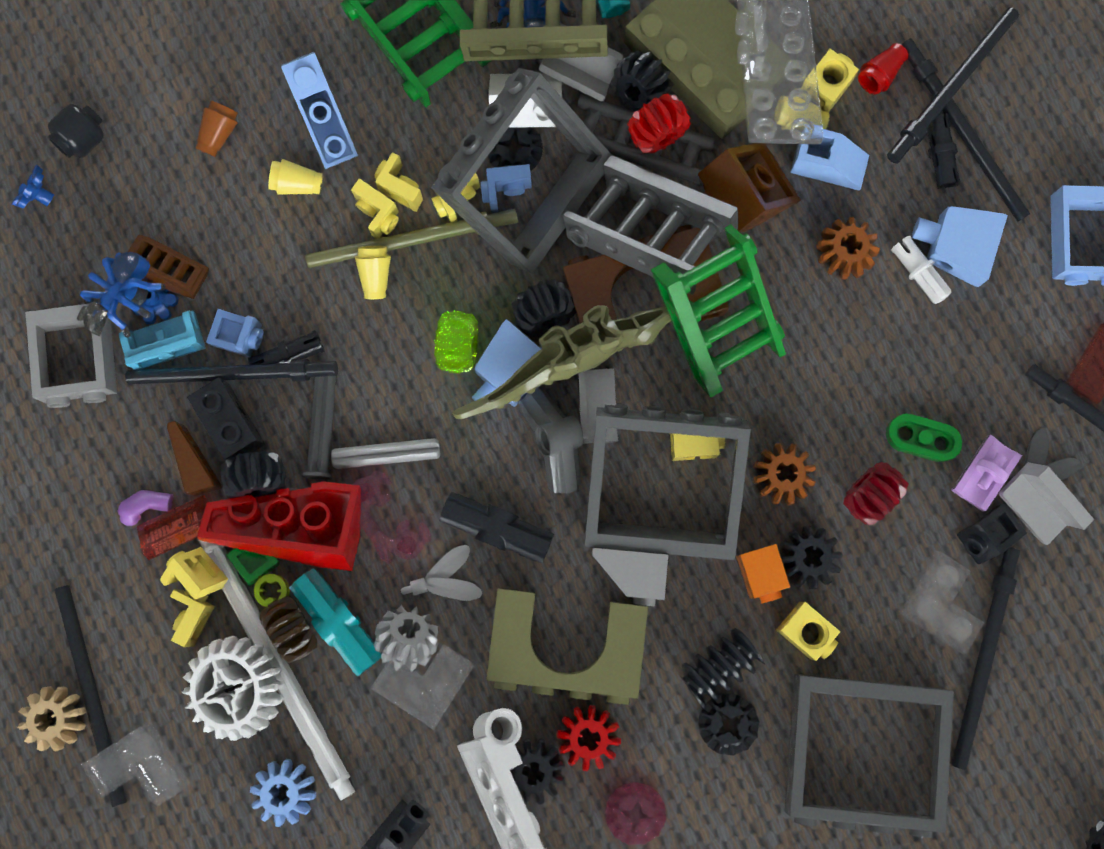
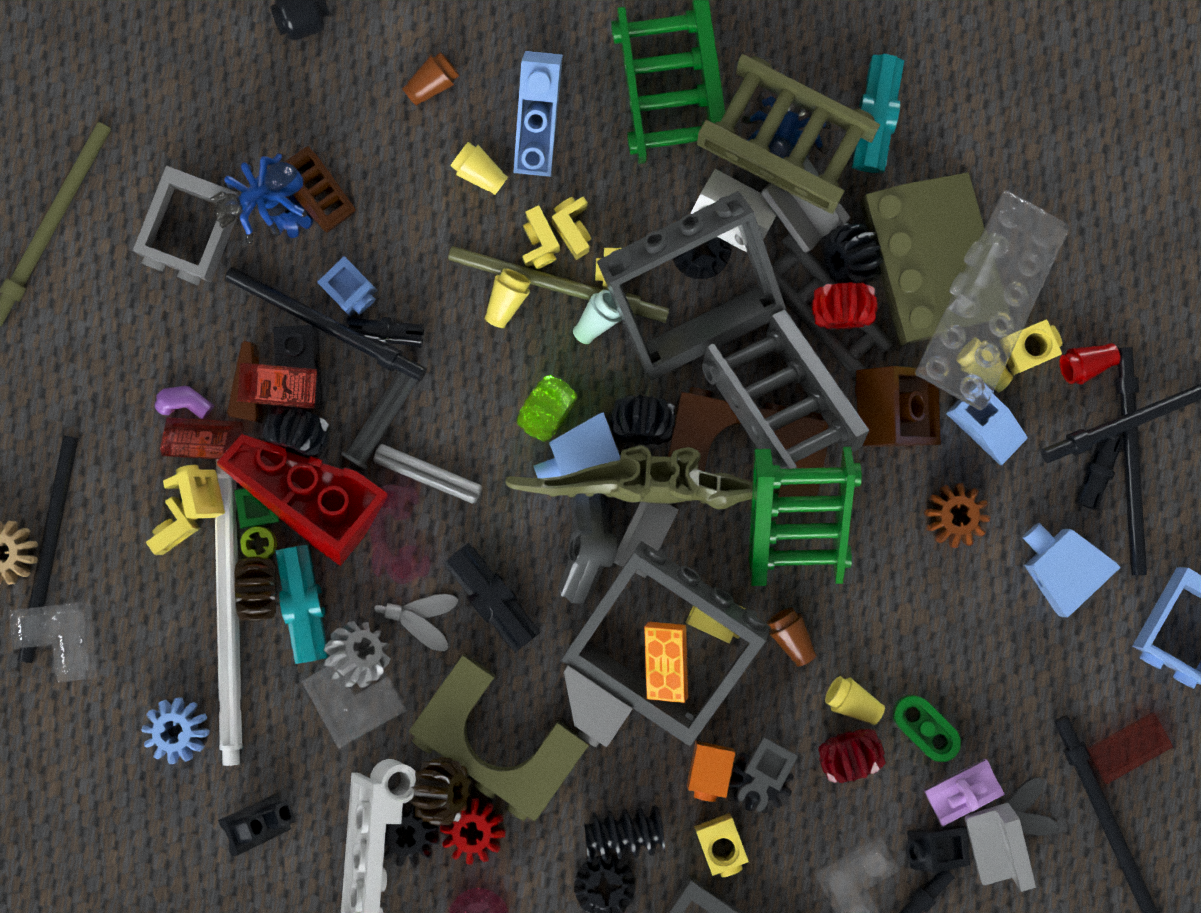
camera: 20 degrees right, 5 degrees up
blue plant [12,165,54,208] -> none
medium azure hinge [119,310,206,370] -> none
white gear [182,636,285,741] -> none
medium blue bracket [481,164,532,213] -> none
dark orange gear [752,443,816,506] -> none
white axle [891,235,951,304] -> none
none -> clear red tile [237,363,317,408]
none -> dark brown gear [411,757,471,826]
none -> light aqua cone [573,290,621,344]
none -> orange tile [644,622,688,703]
none -> dark grey plate [737,736,798,812]
none -> dark orange cone [767,607,817,667]
none -> light yellow cone [825,676,885,725]

